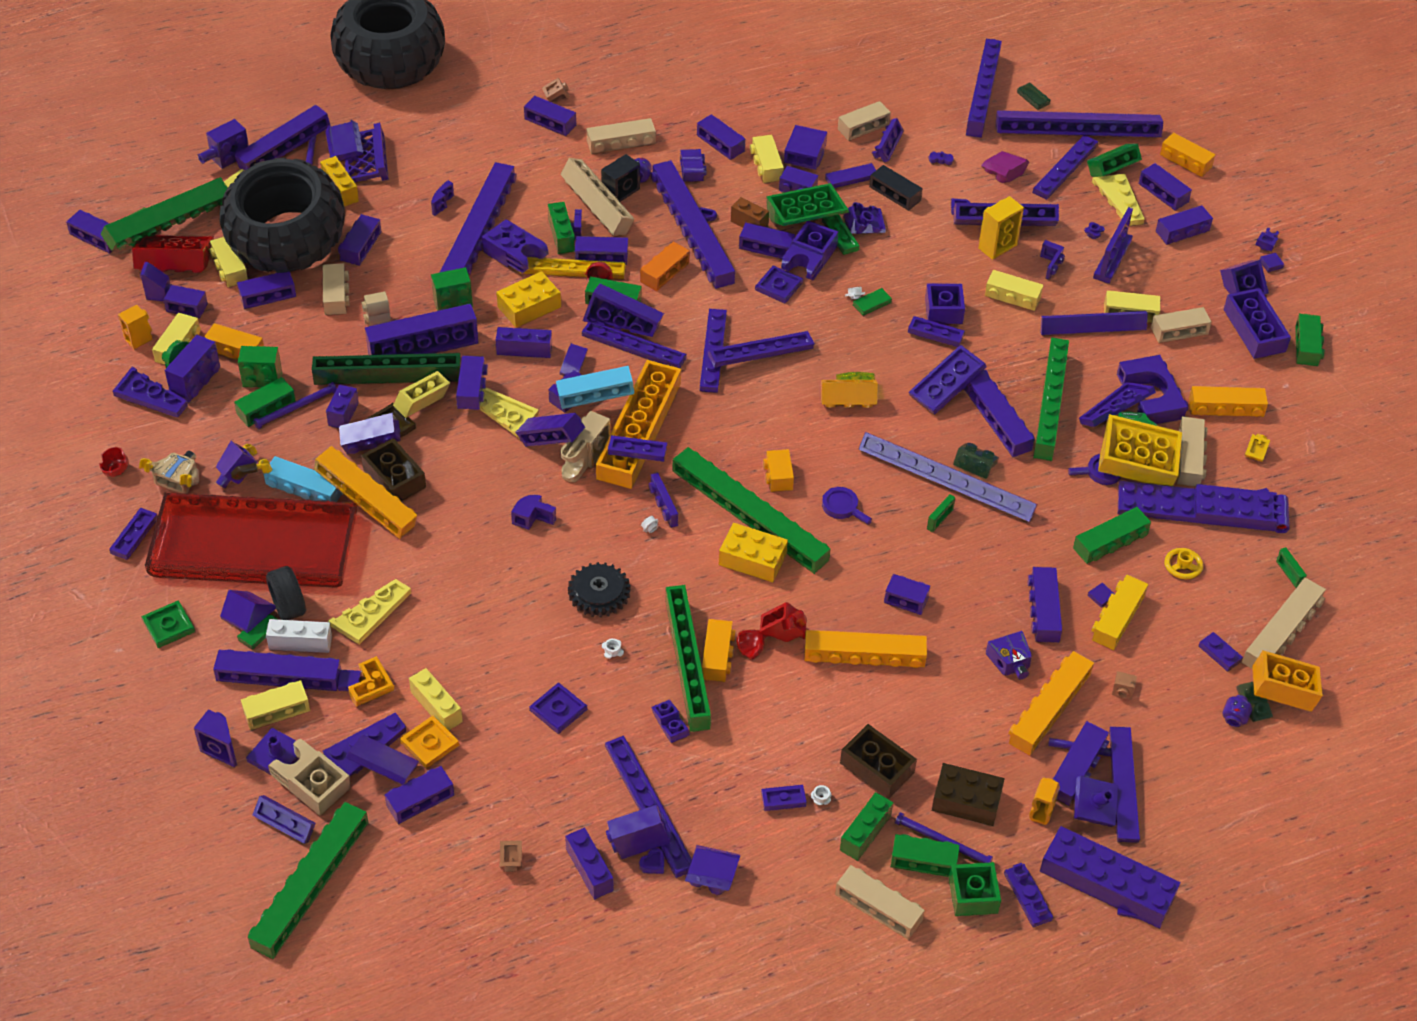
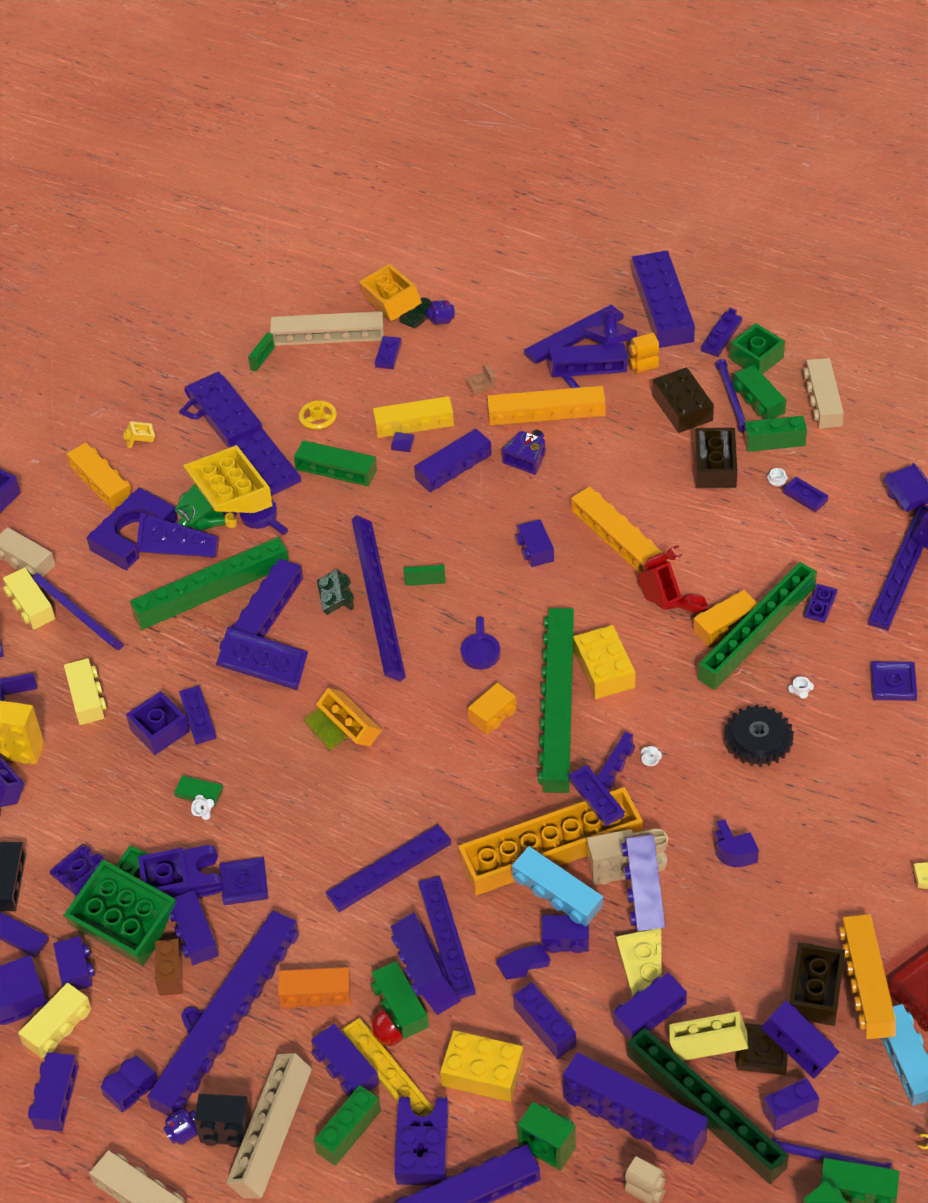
camera: 125 degrees left, 0 degrees up
dark purple plate [571,209,582,240] -> none
dark purple plate [708,331,815,367] -> none
tan brick [1177,416,1207,487] -> none

